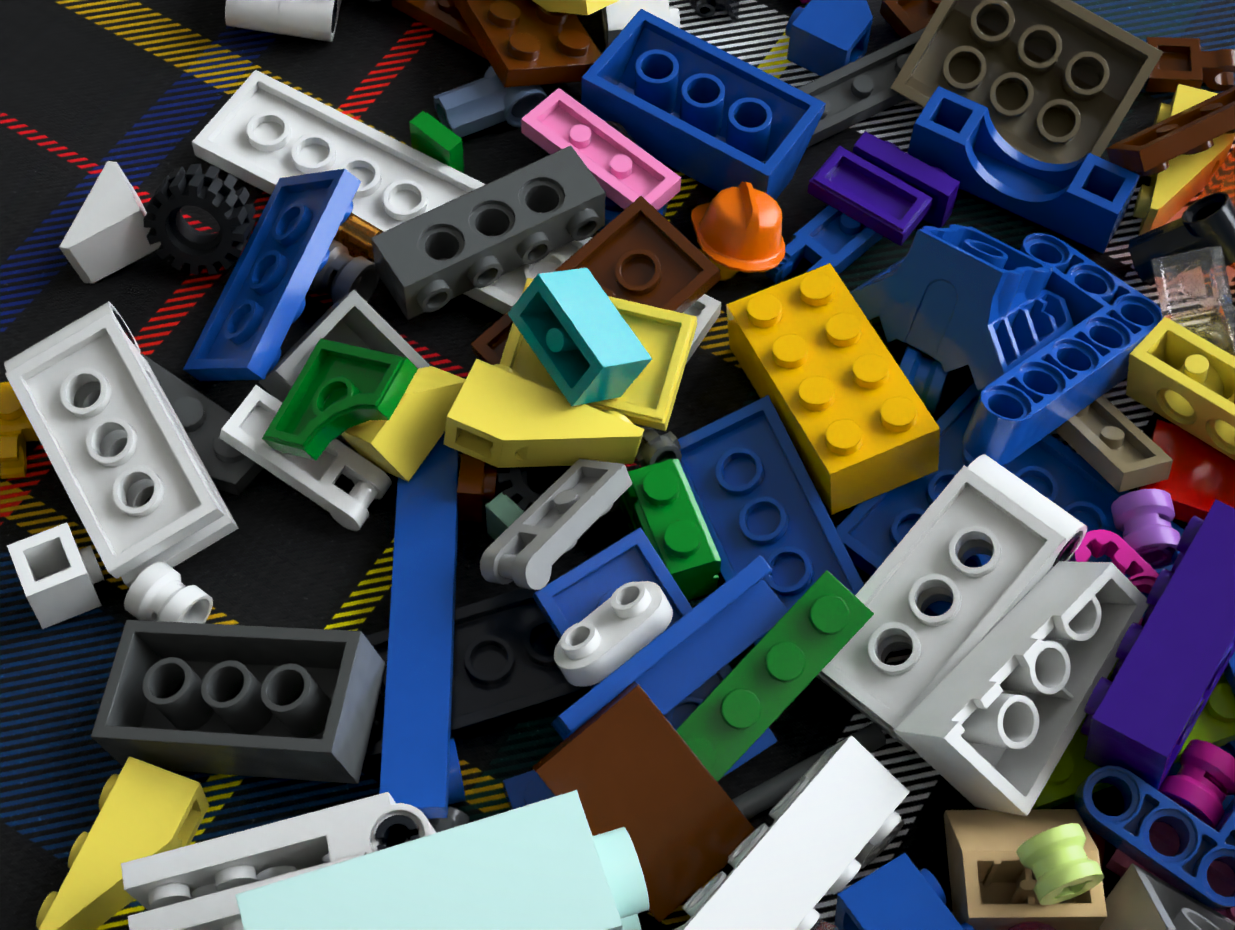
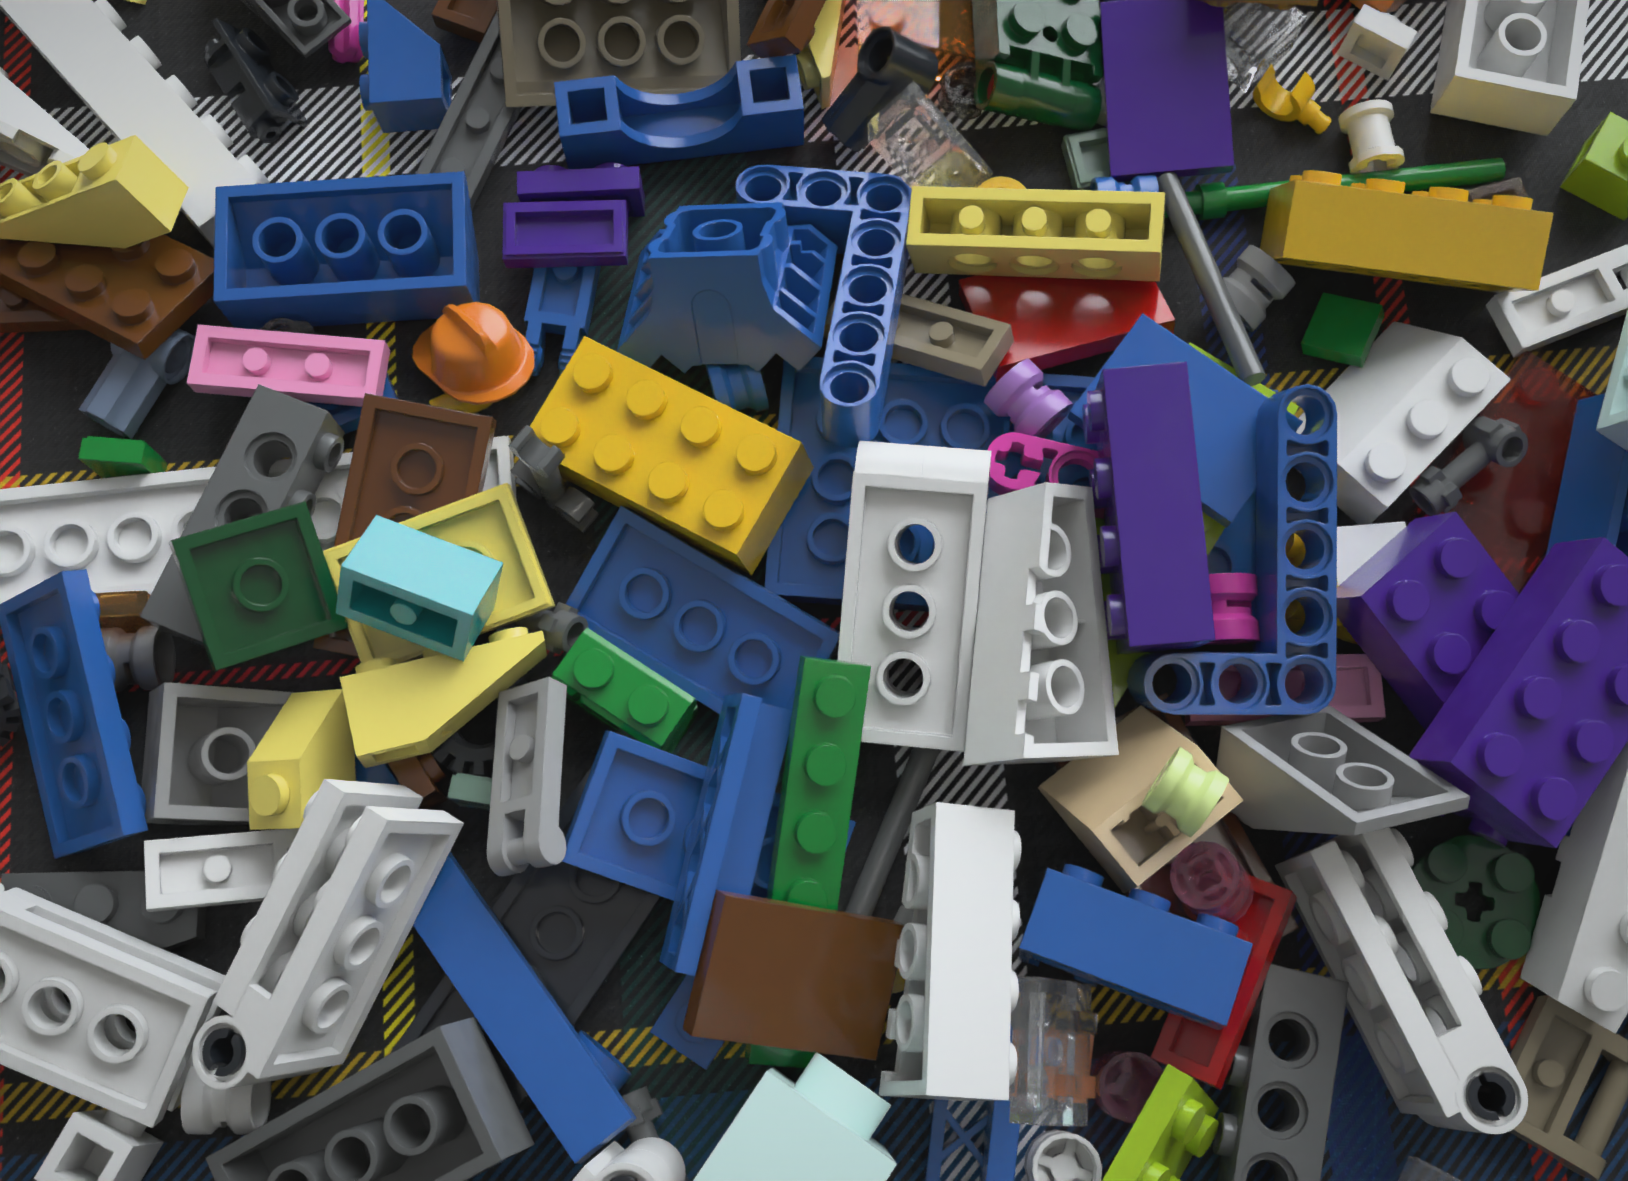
camera: 35 degrees left, 15 degrees up
green tile [262,338,418,461] -> none
white plate [554,581,673,687] -> none
none -> dark green plate [169,501,348,671]
none -> white hinge [192,779,464,1090]
none -> dark grey bar [508,425,599,533]

